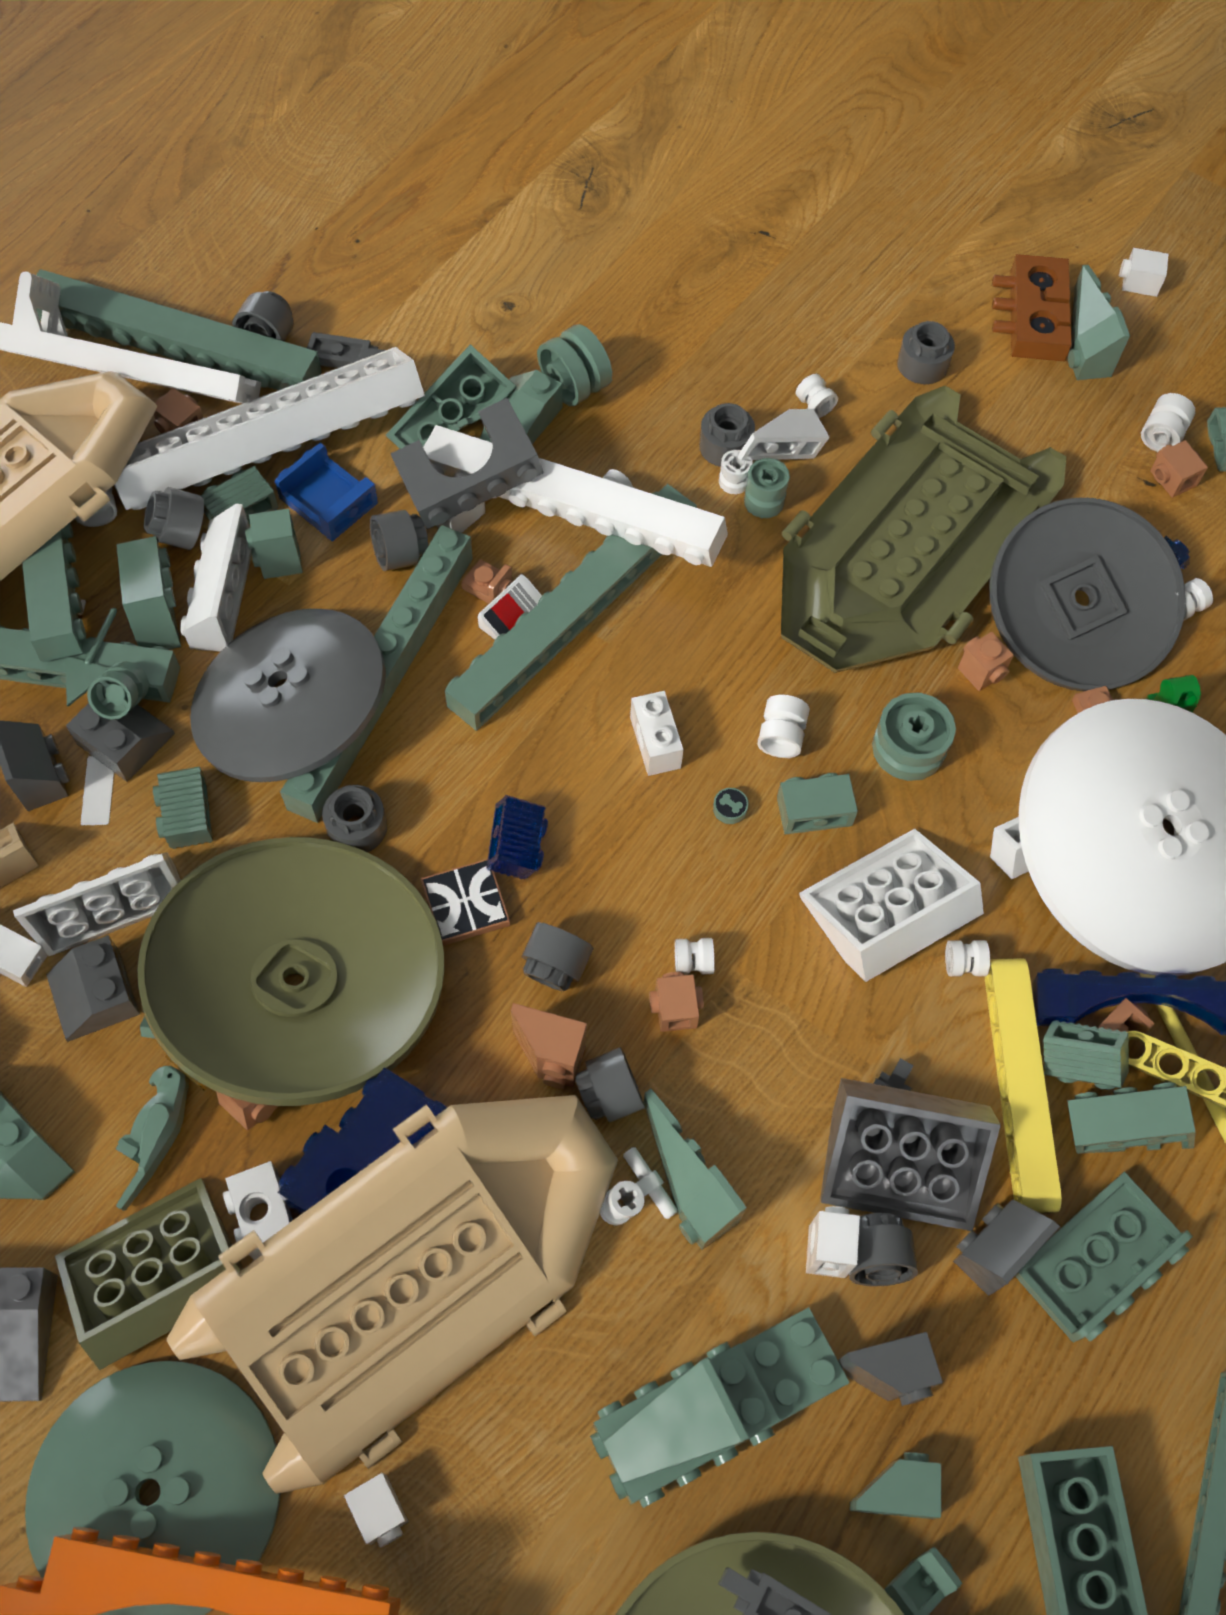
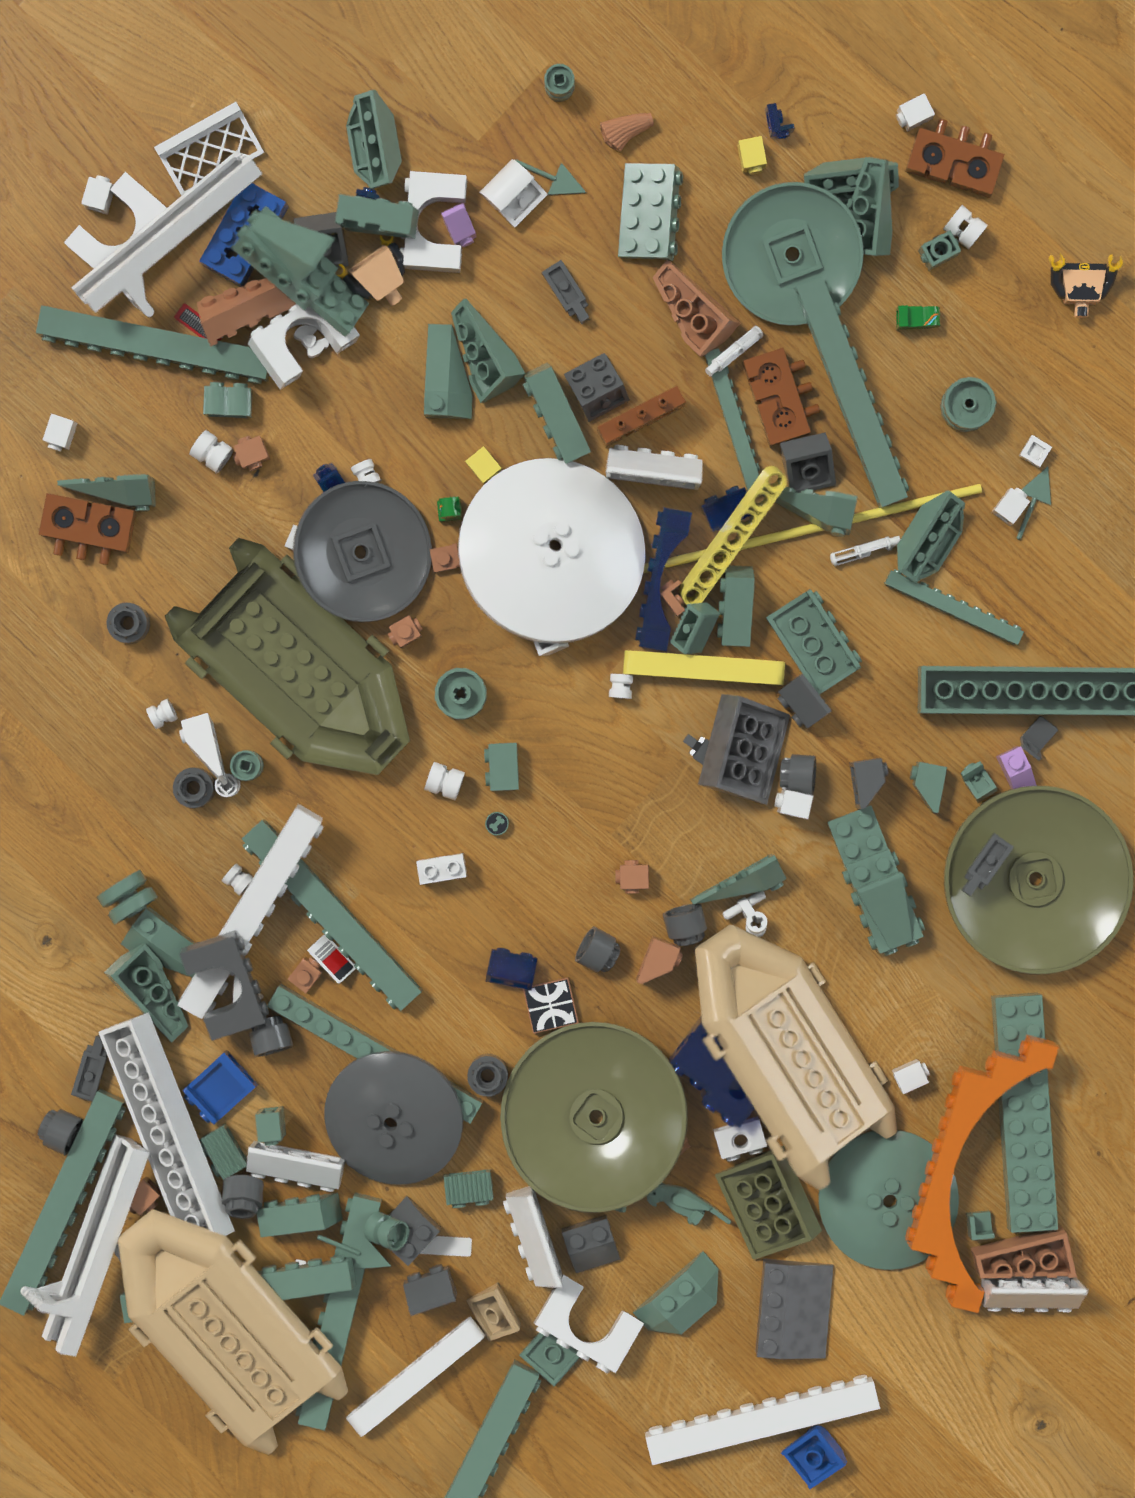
camera: 80 degrees left, 25 degrees up
white wheel [675,938,714,975] -> none
white slope [799,829,984,982] -> none

